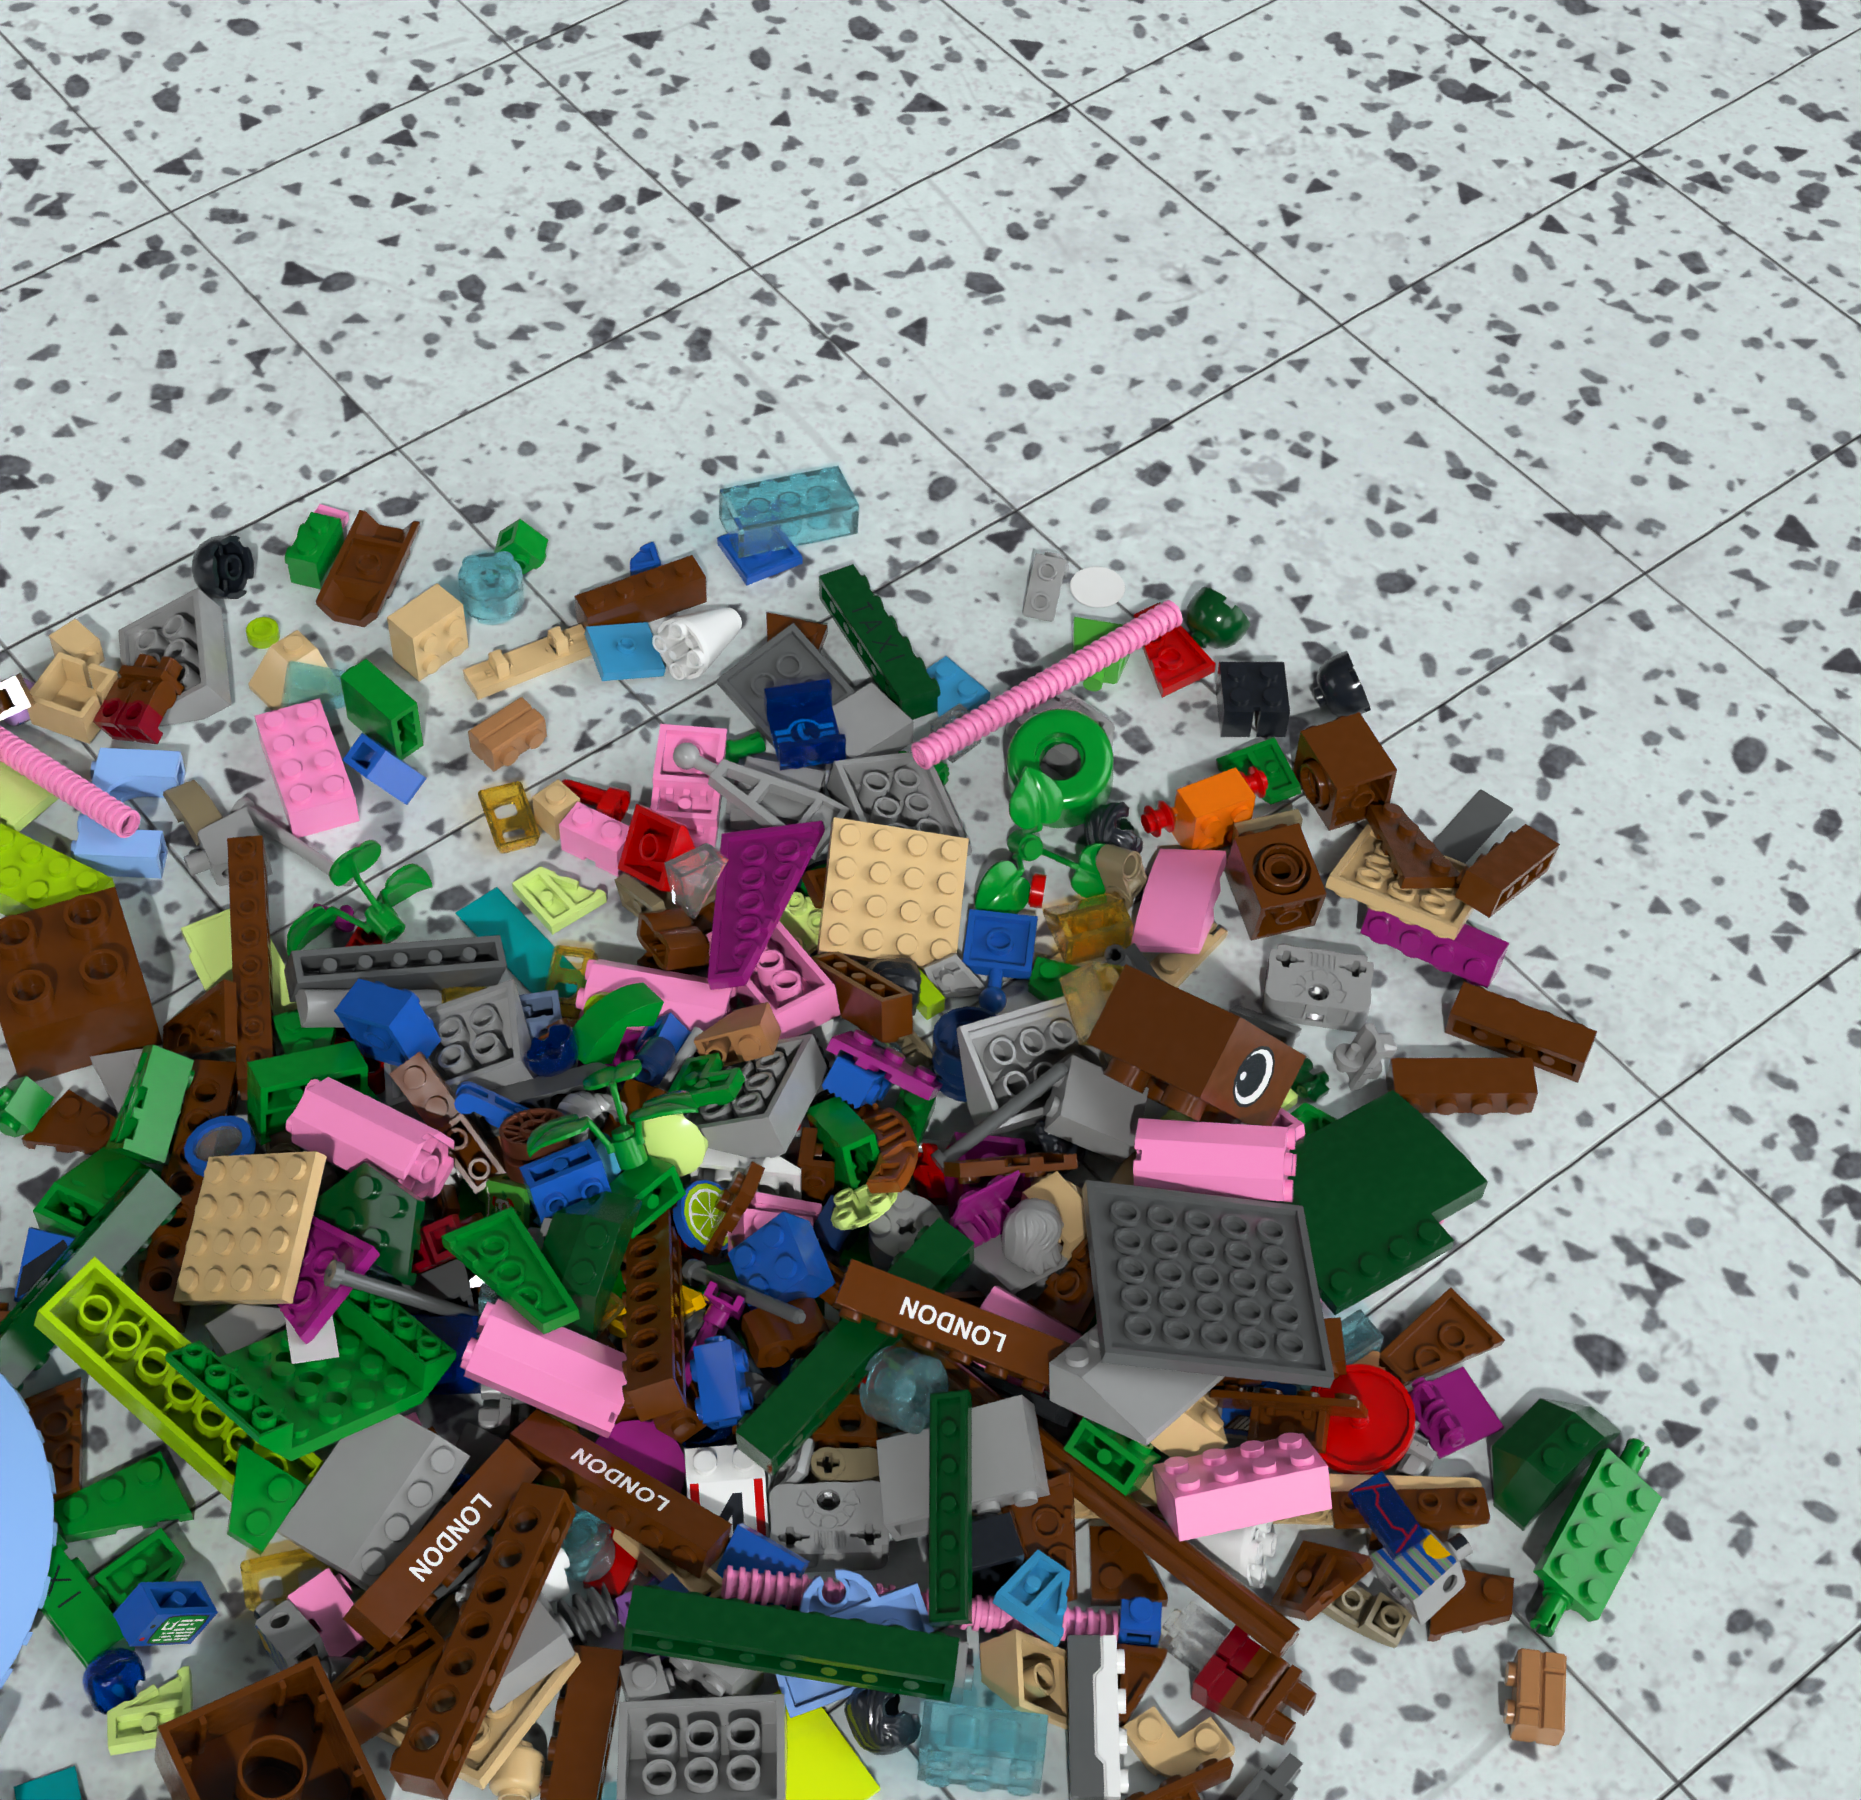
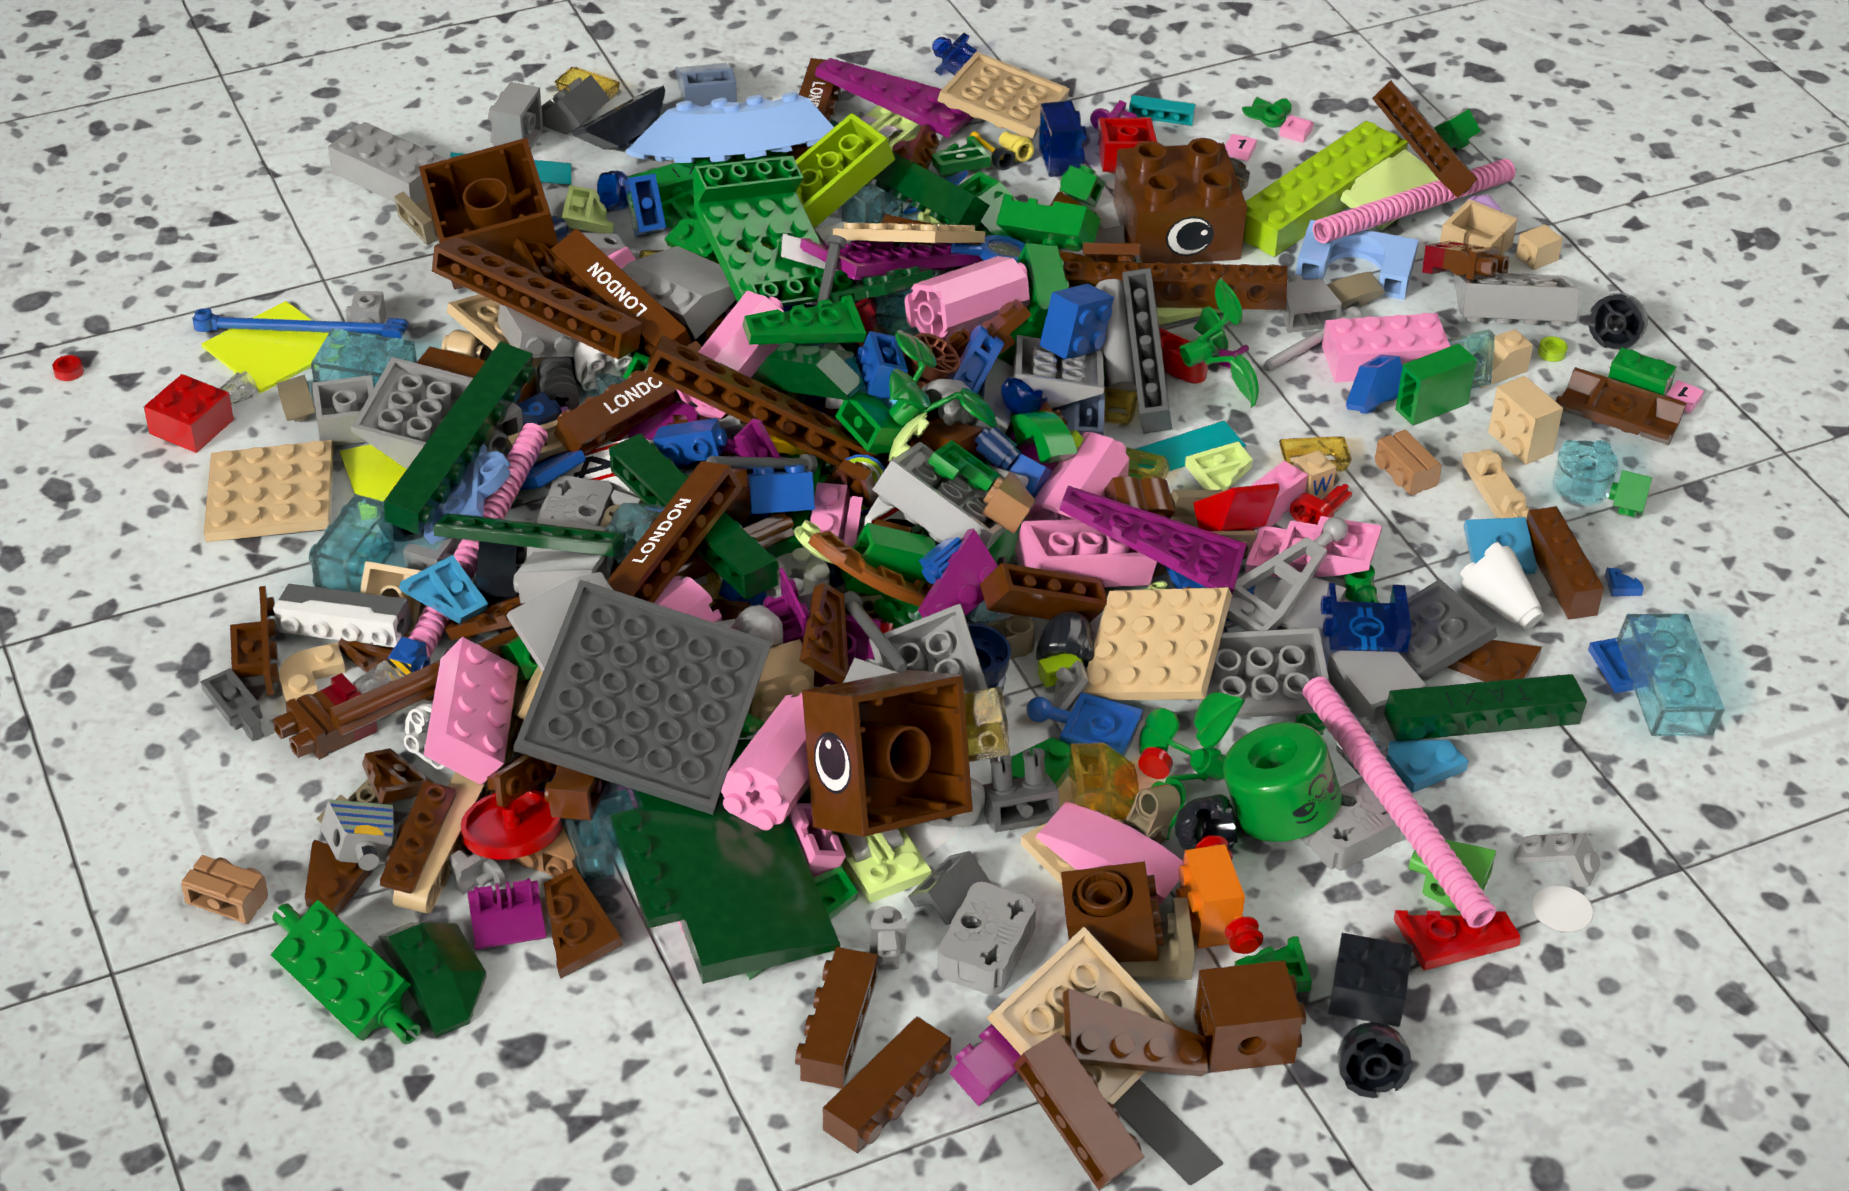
camera: 105 degrees right, 10 degrees down
clear slope [664,843,729,919] -> none
dark green cylinder [1185,587,1251,649] -> none
dark green piece [1291,1058,1330,1102] -> none
clear blue tile [1348,1471,1428,1560] -> none

